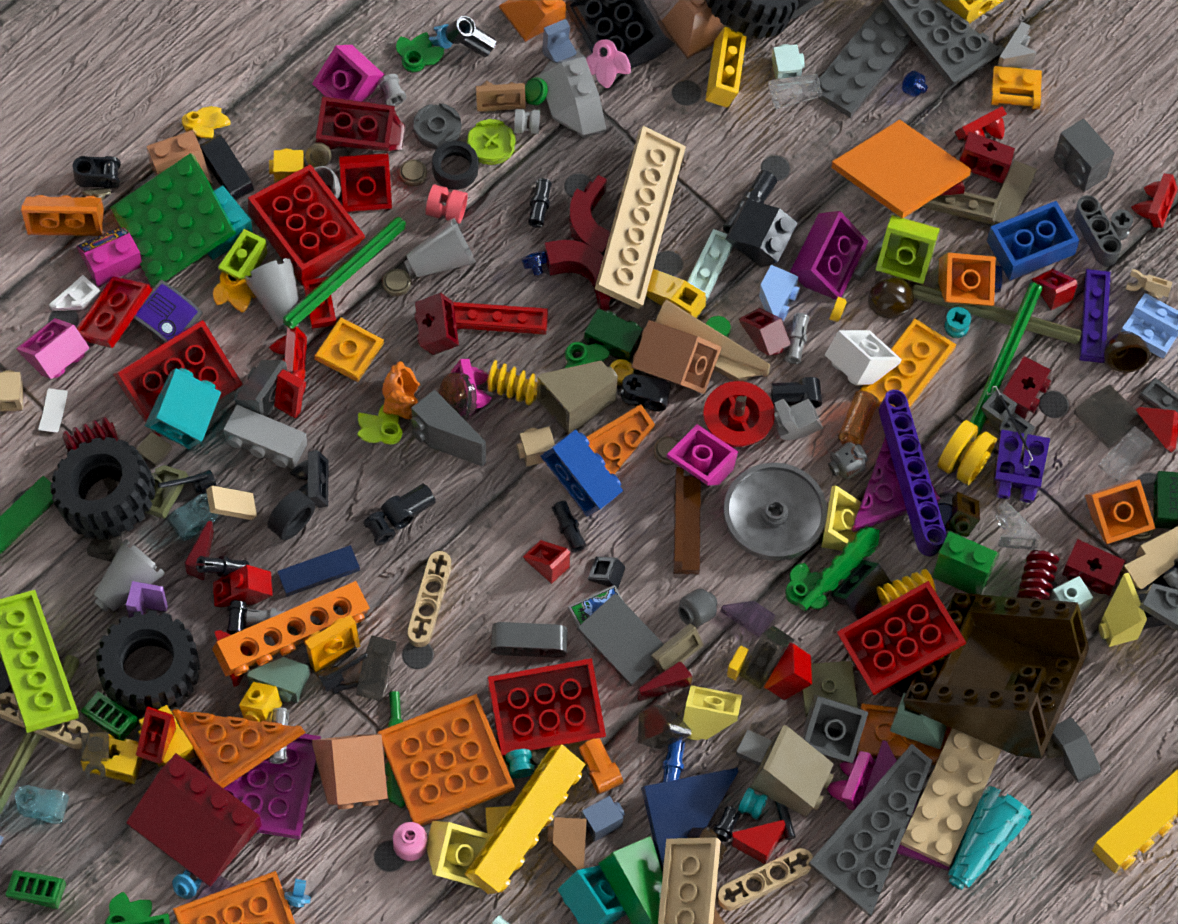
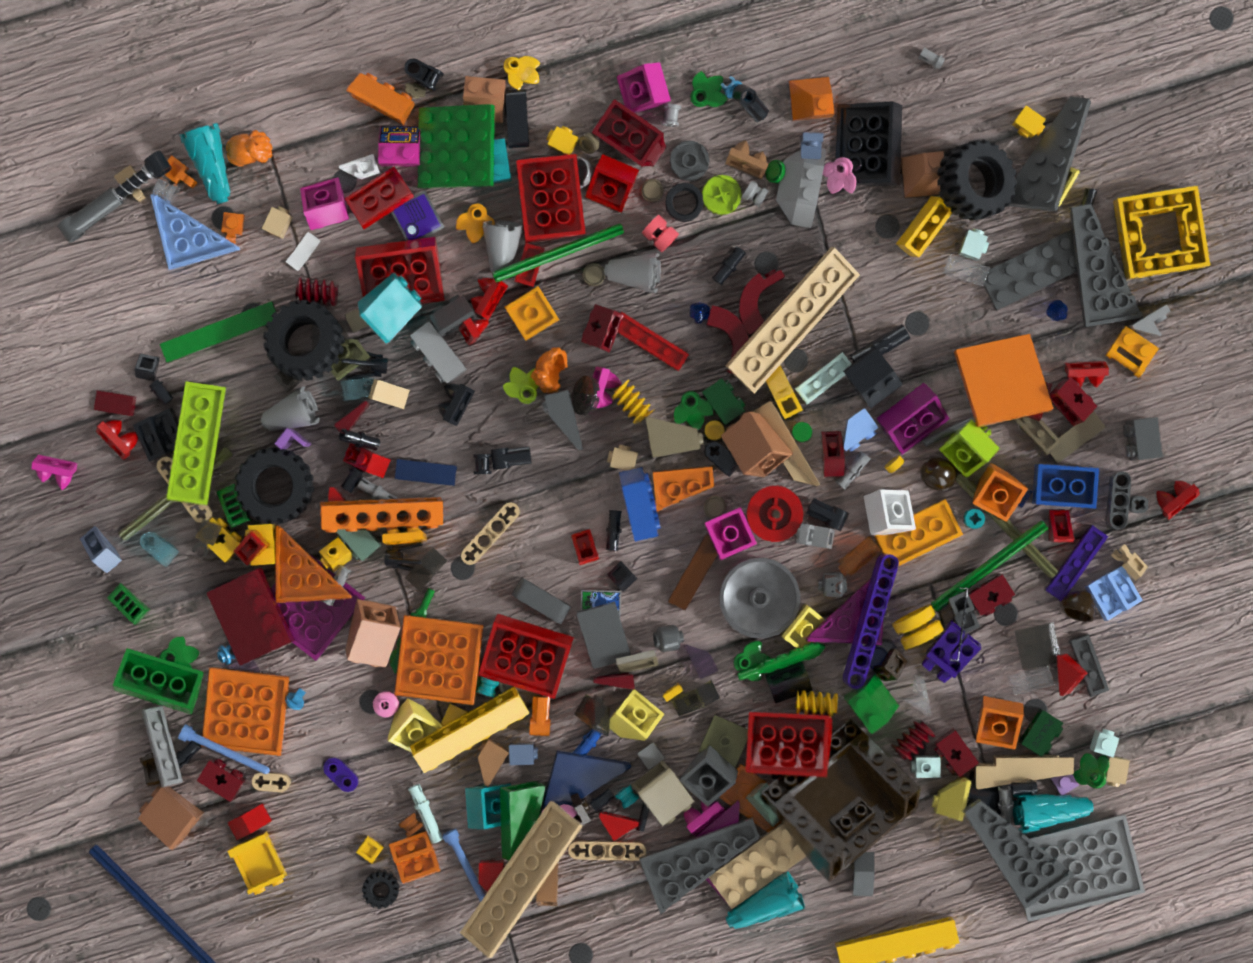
camera: 35 degrees right, 25 degrees up
lime slope [218,229,268,280] -> none
black tyre [267,490,315,540] -> none
red slope [764,642,812,700] -> none

